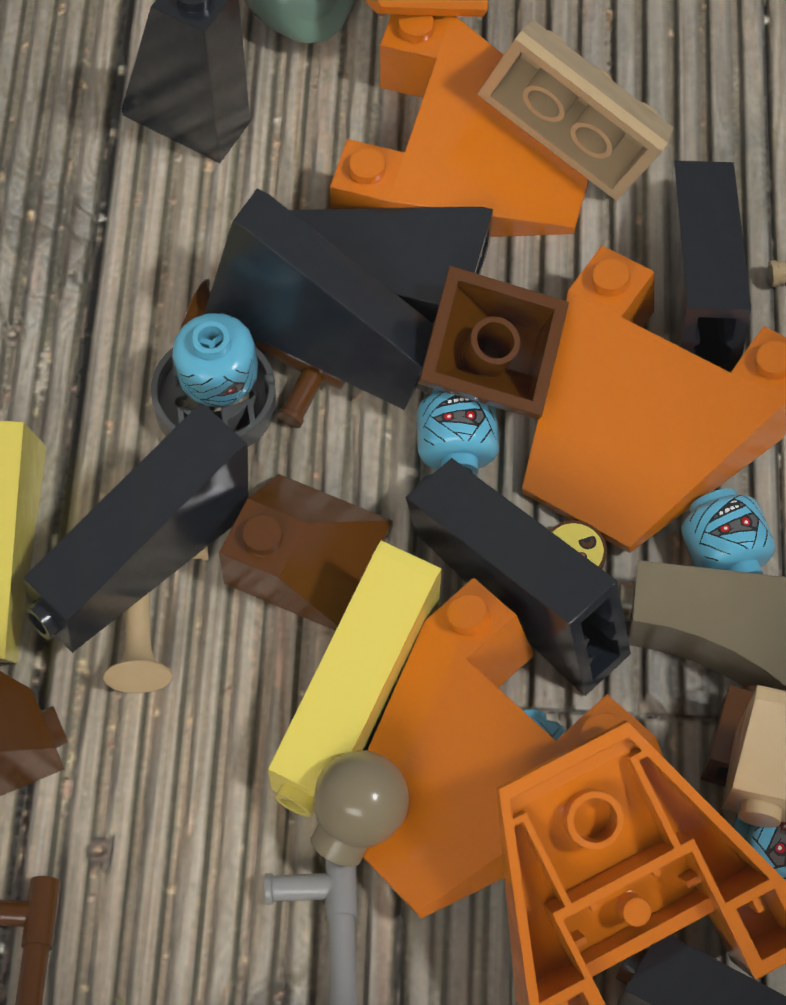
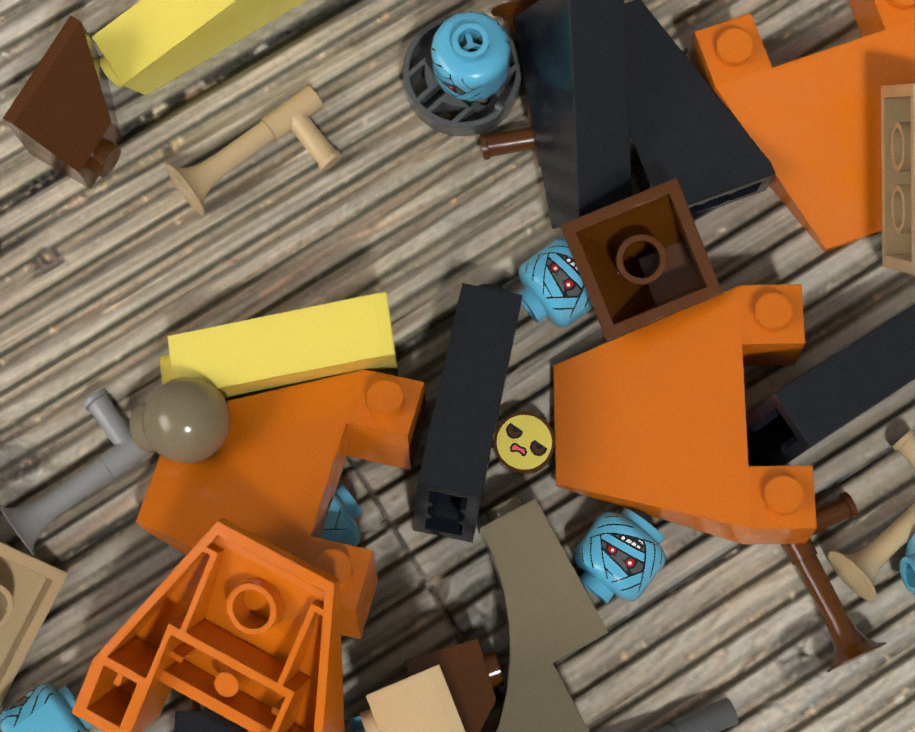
camera: 55 degrees right, 15 degrees up
black slope [23,403,249,653] -> none
reddish brown slope [219,474,393,631] -> none

